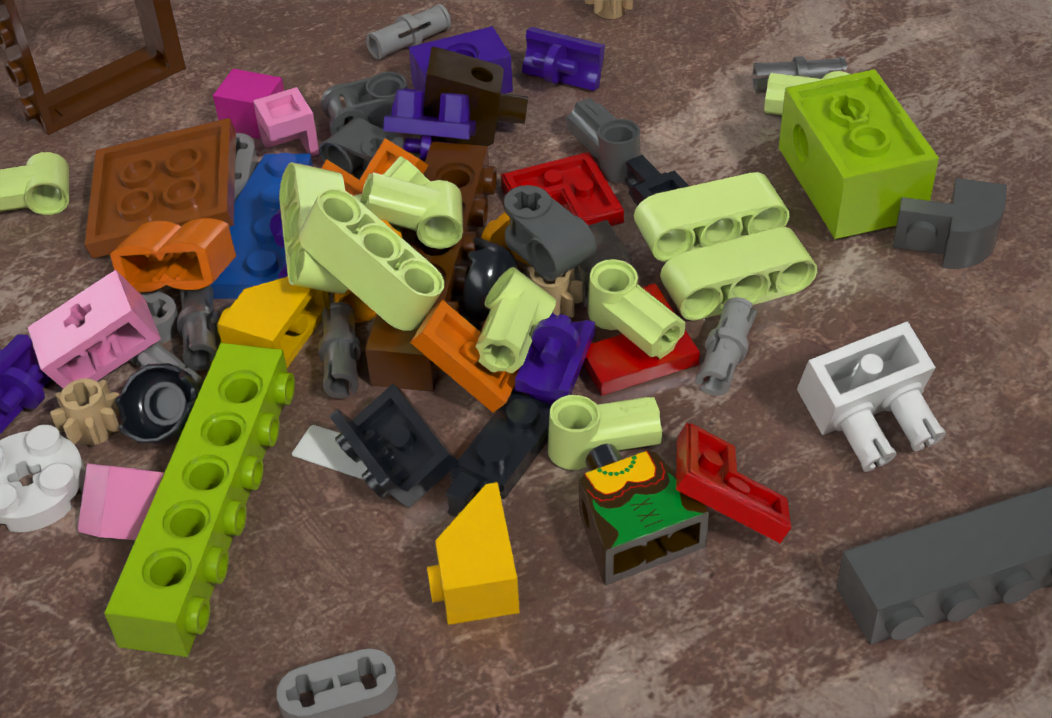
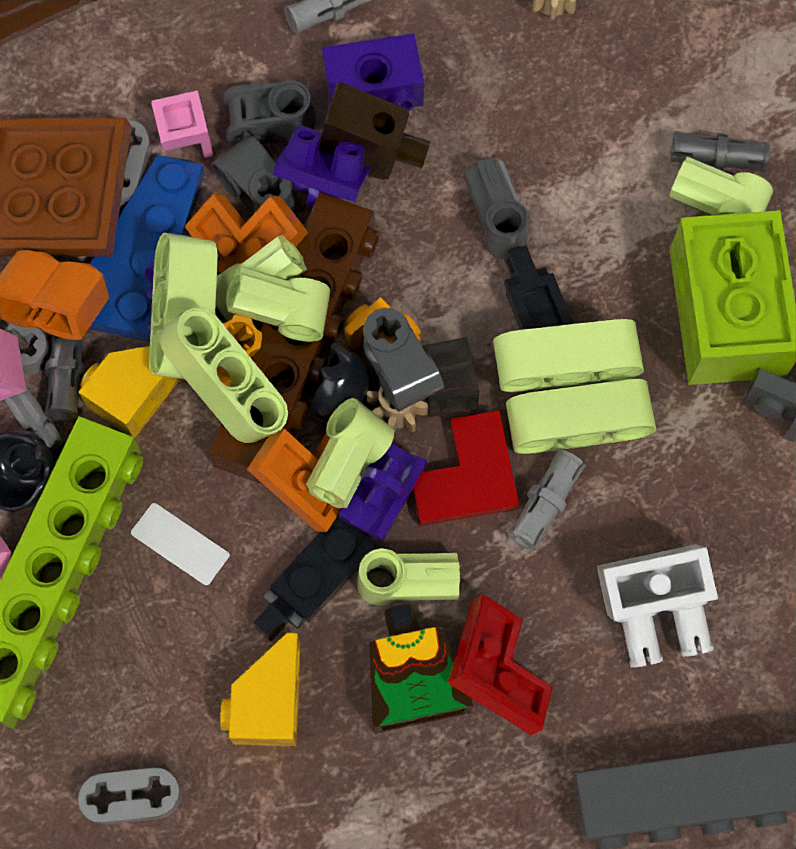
camera: 10 degrees right, 25 degrees up
dark pink brick [213,69,284,139] -> none
flat silver pin [318,302,361,399] -> none
black bracket [329,383,460,508] -> none
red tile [500,152,624,231] -> none
dark purple hips [522,27,605,91] -> none
yellowish green piece [588,259,686,359] -> none

